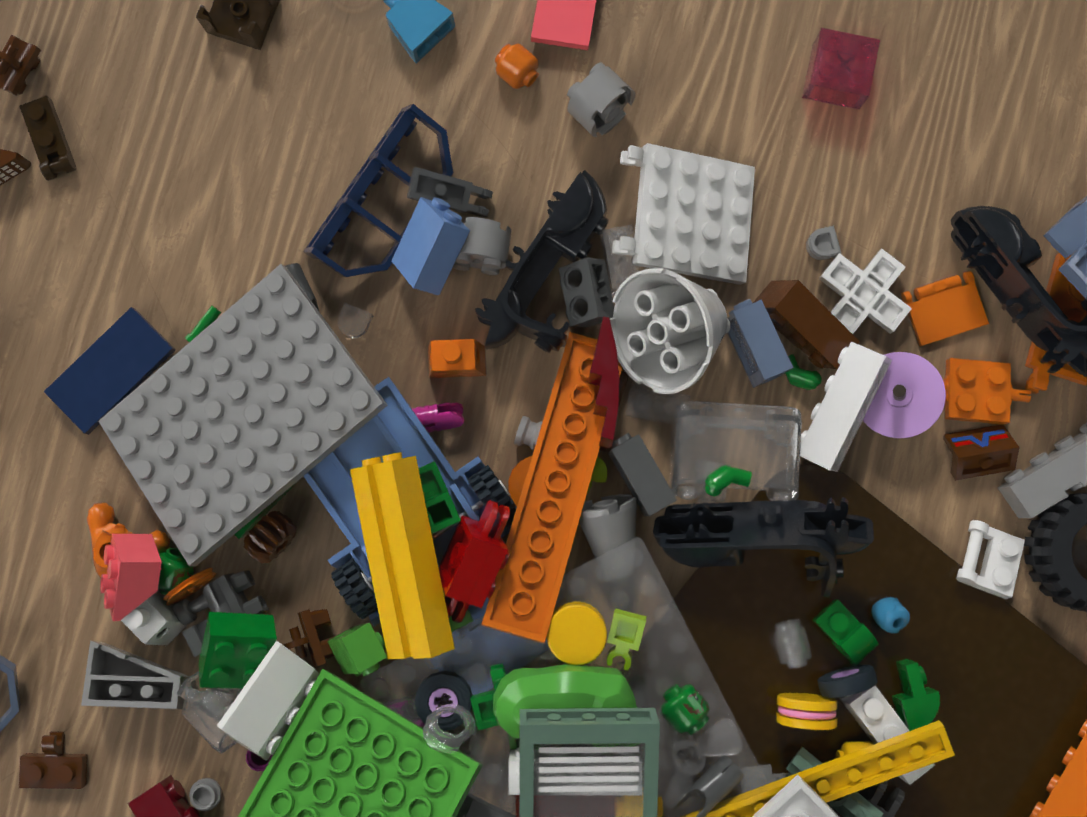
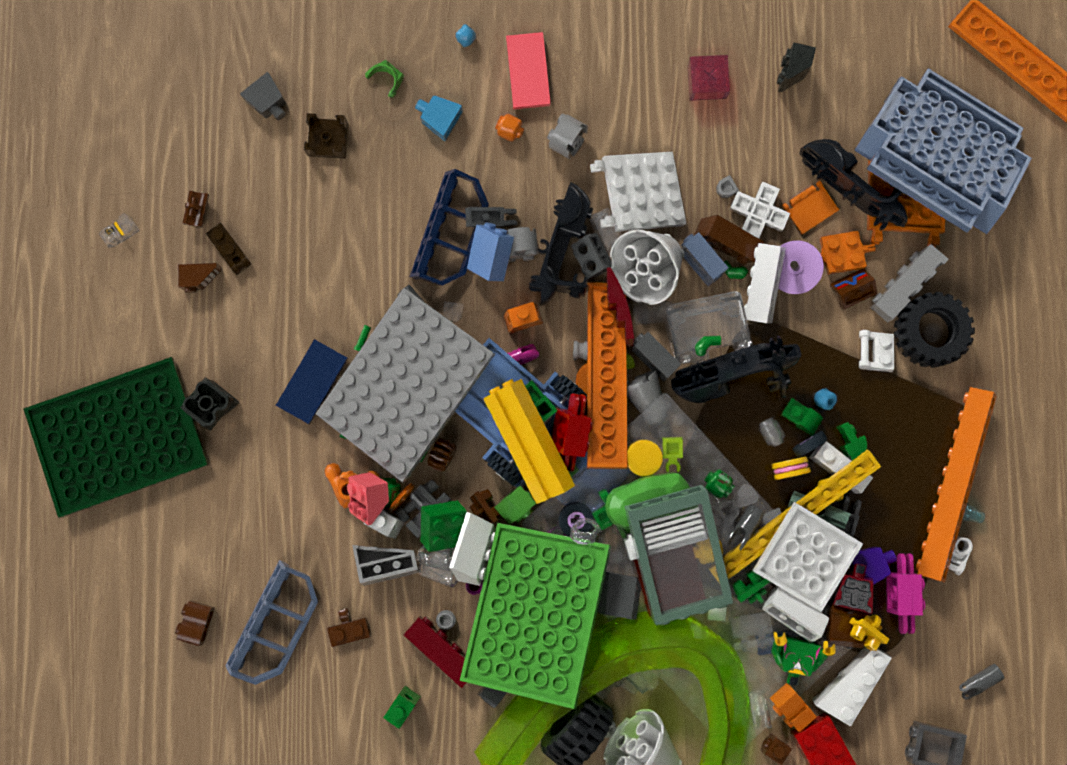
camera: 20 degrees left, 0 degrees up
none -> pearl dark grey slope [777,42,816,92]

